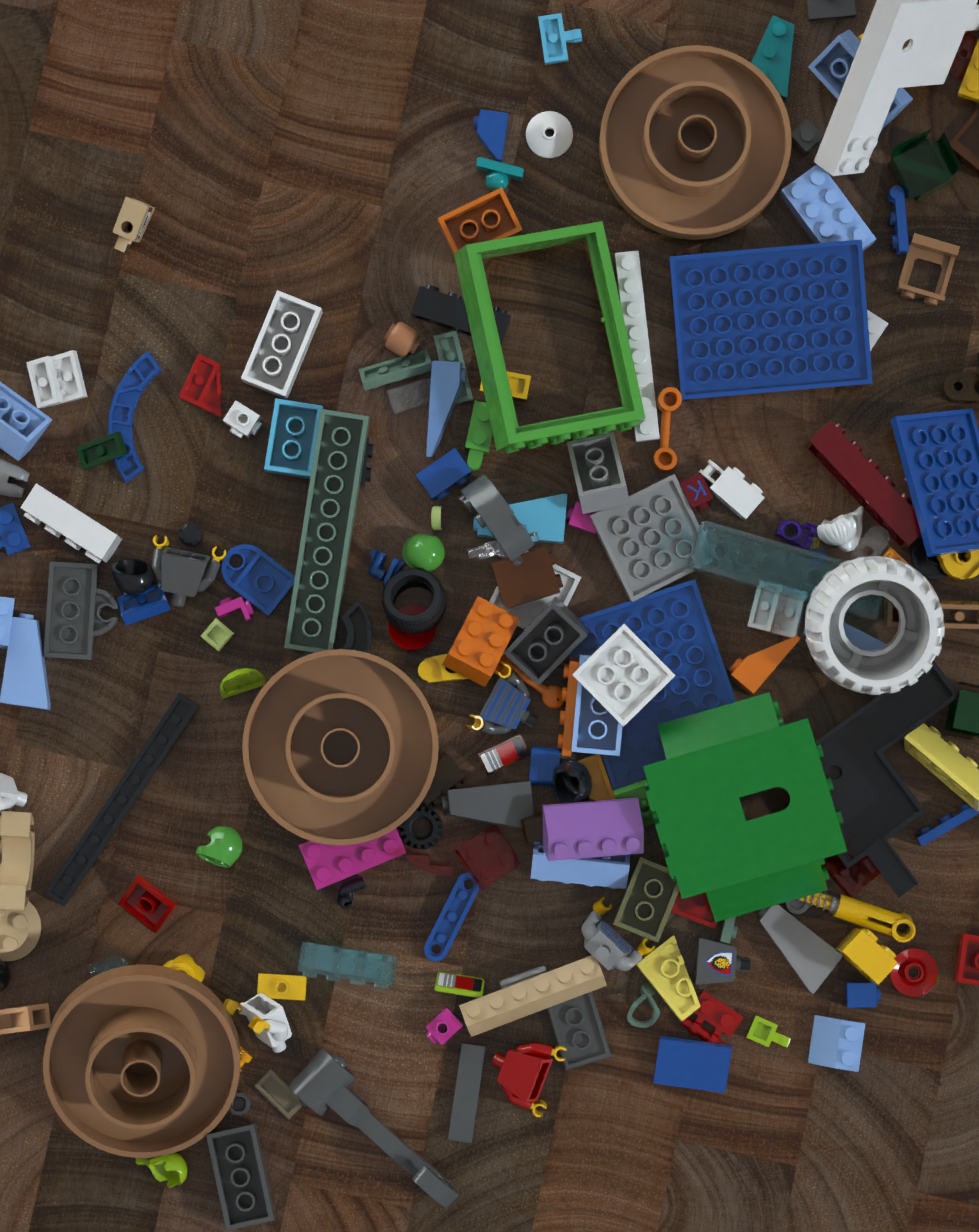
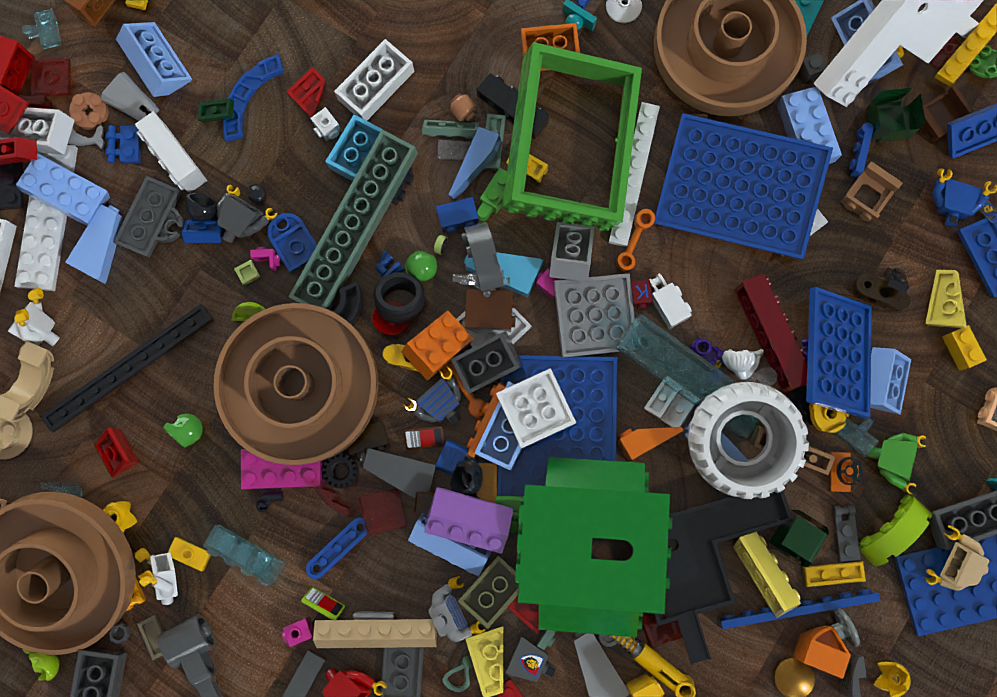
camera: 25 degrees right, 5 degrees down
white slope [26,350,87,409] -> none

